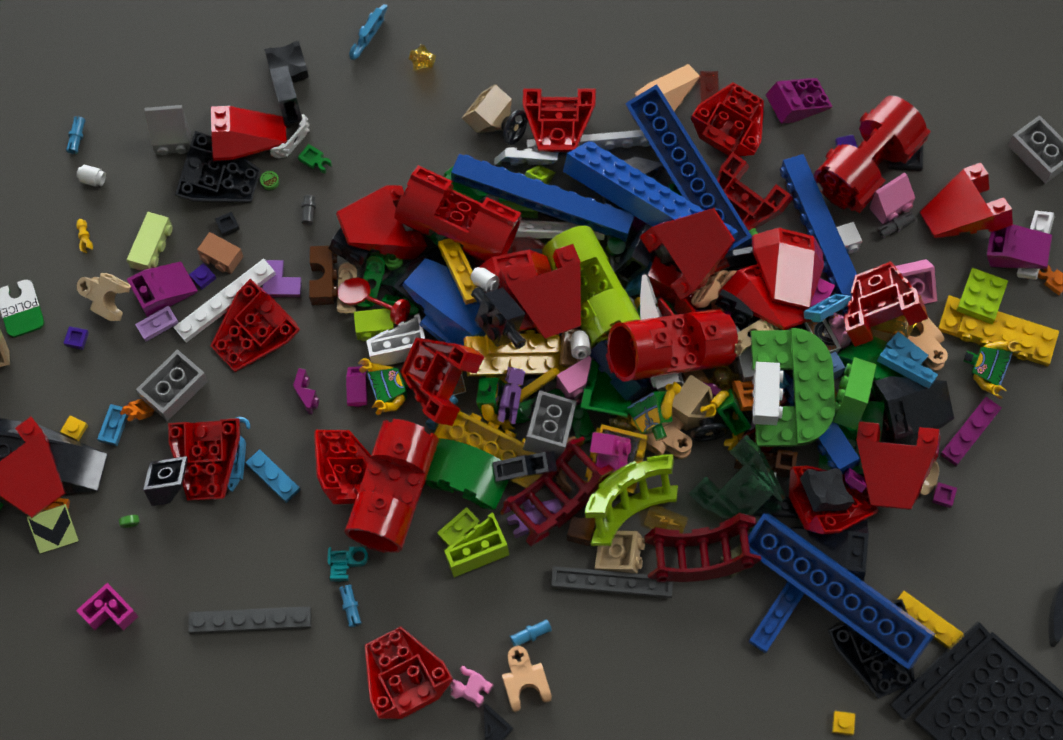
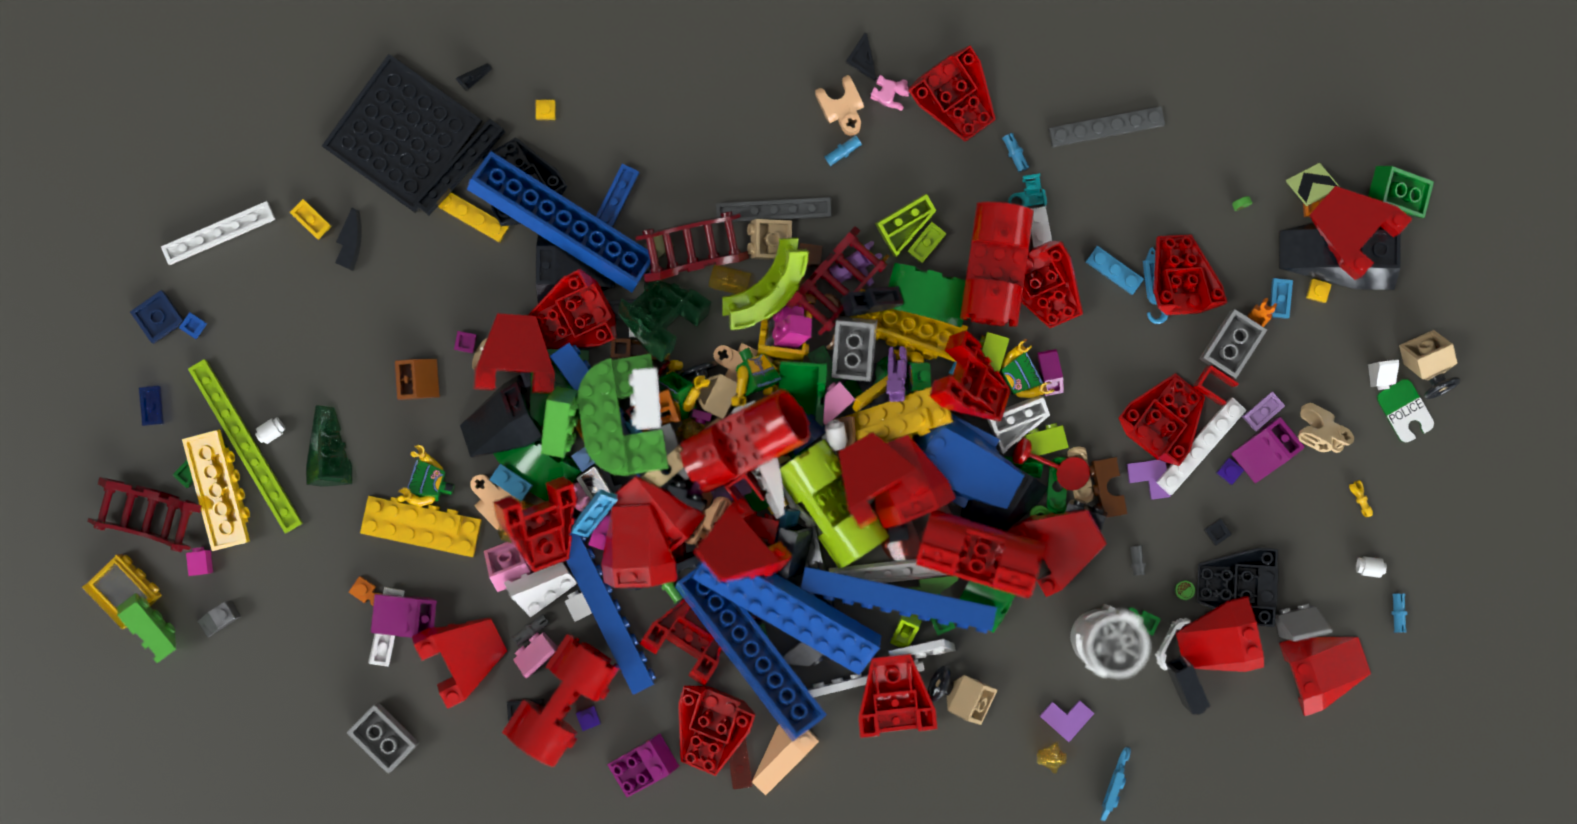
camera: 170 degrees right, 20 degrees up
dark purple plate [64,326,89,350] -> none
dark pink brick [76,583,138,631] -> none
yellowish green brick [127,212,173,271] -> none
black slope [143,456,188,506] -> none
nougat brick [197,232,243,274] -> none
black brick [264,41,309,82] -> none
magenta slope [293,368,319,415] -> none
yellow plate [438,238,477,305] -> none
white brick [471,267,499,292] -> none
black brick [471,287,526,349] -> none
dark green tile [606,237,625,257] -> none
black brick [800,469,854,512] -> none
magenta plate [844,468,866,493] -> none
dark azure plate [877,347,938,389] -> none
magenta plate [940,397,1002,466] -> none
lime plate [956,268,1008,324] -> none
none -> dark orange slope [395,359,440,400]
none -> white wedge [504,562,577,617]
none -> lime slope [979,332,1009,372]
none -> white plate [1031,206,1052,248]
none -> medium lavender tile [1039,700,1094,742]
none -> white cylinder [1070,604,1149,678]
none -> red piece [1193,365,1239,406]
none -> red wedge [1279,637,1371,716]
none -> white slope [1368,360,1399,390]

